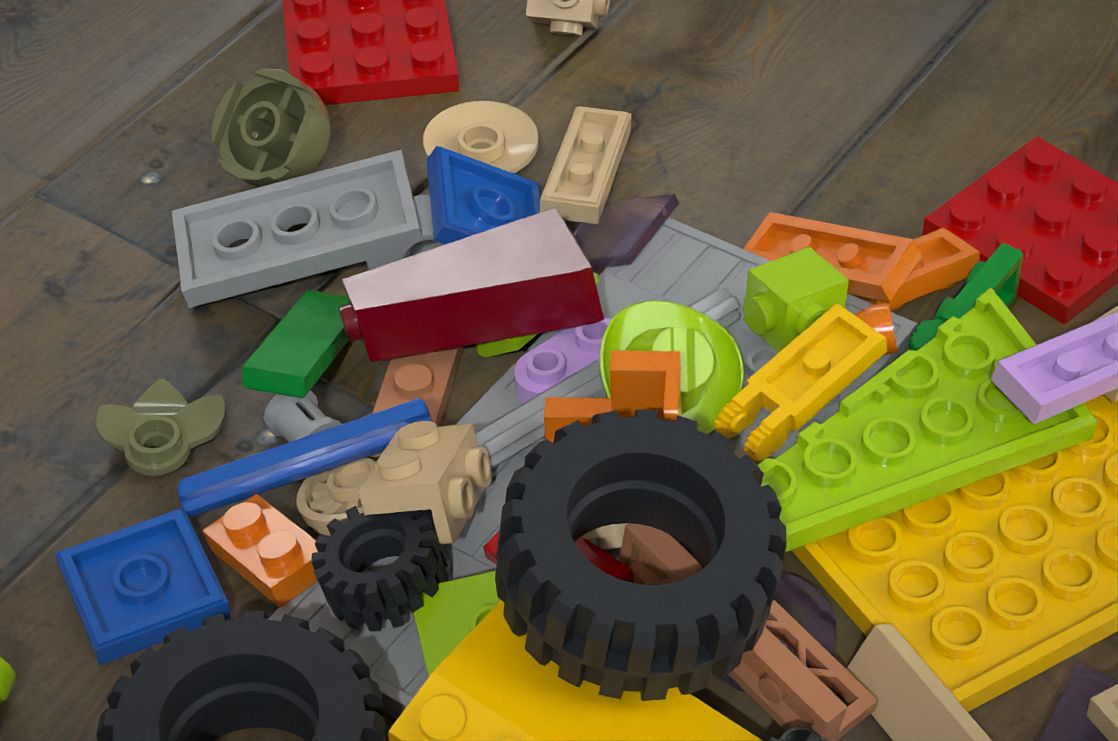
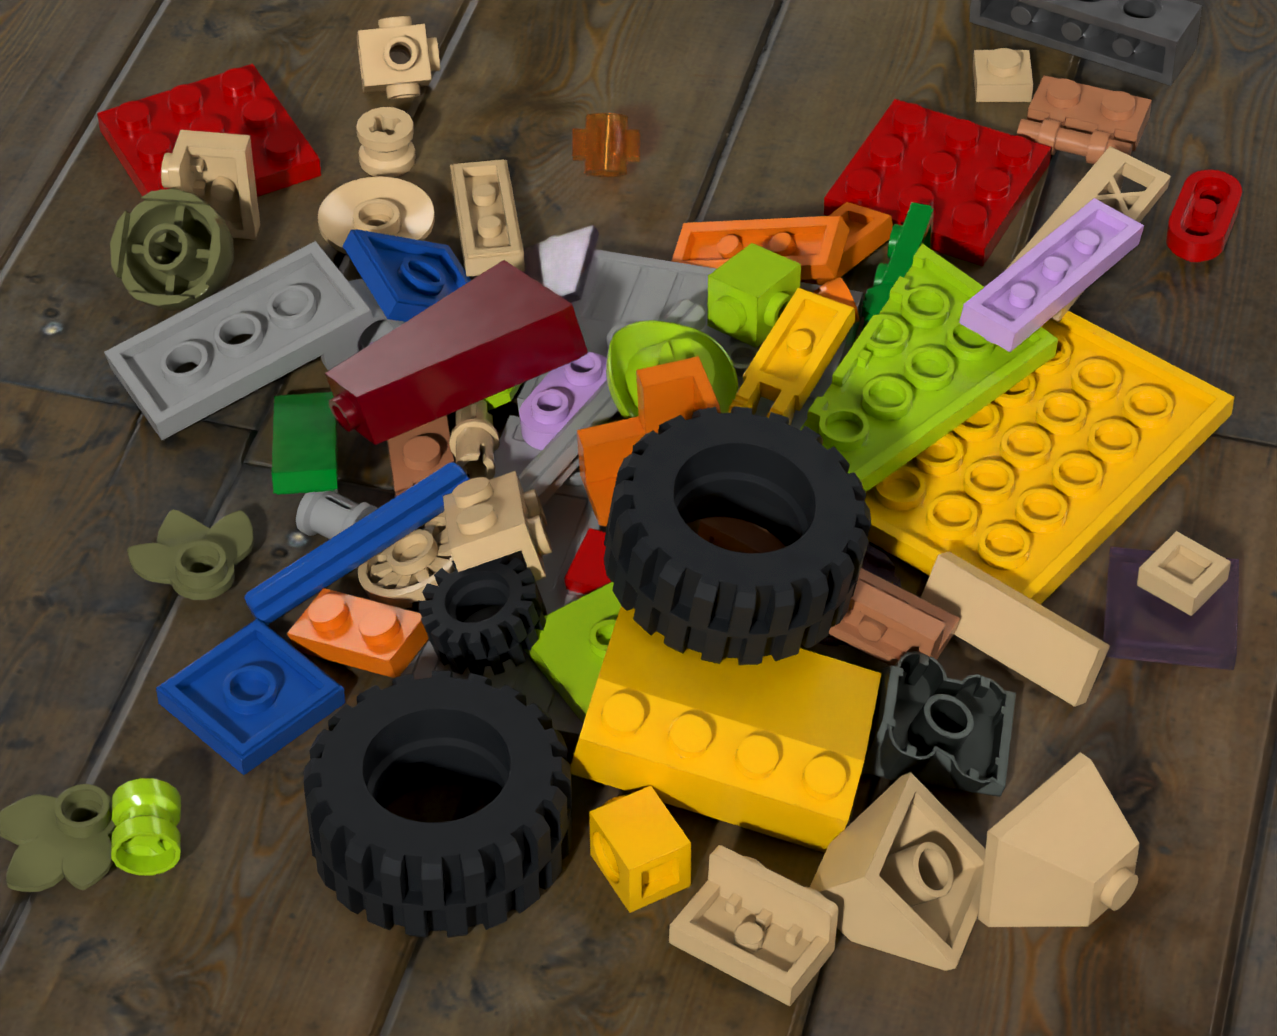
camera: 20 degrees left, 0 degrees up
none -> tan bracket [161,130,260,240]
none -> tan wheel [356,107,416,177]
none -> tan axle [449,400,500,480]
none -> clear orange gear [572,113,640,177]

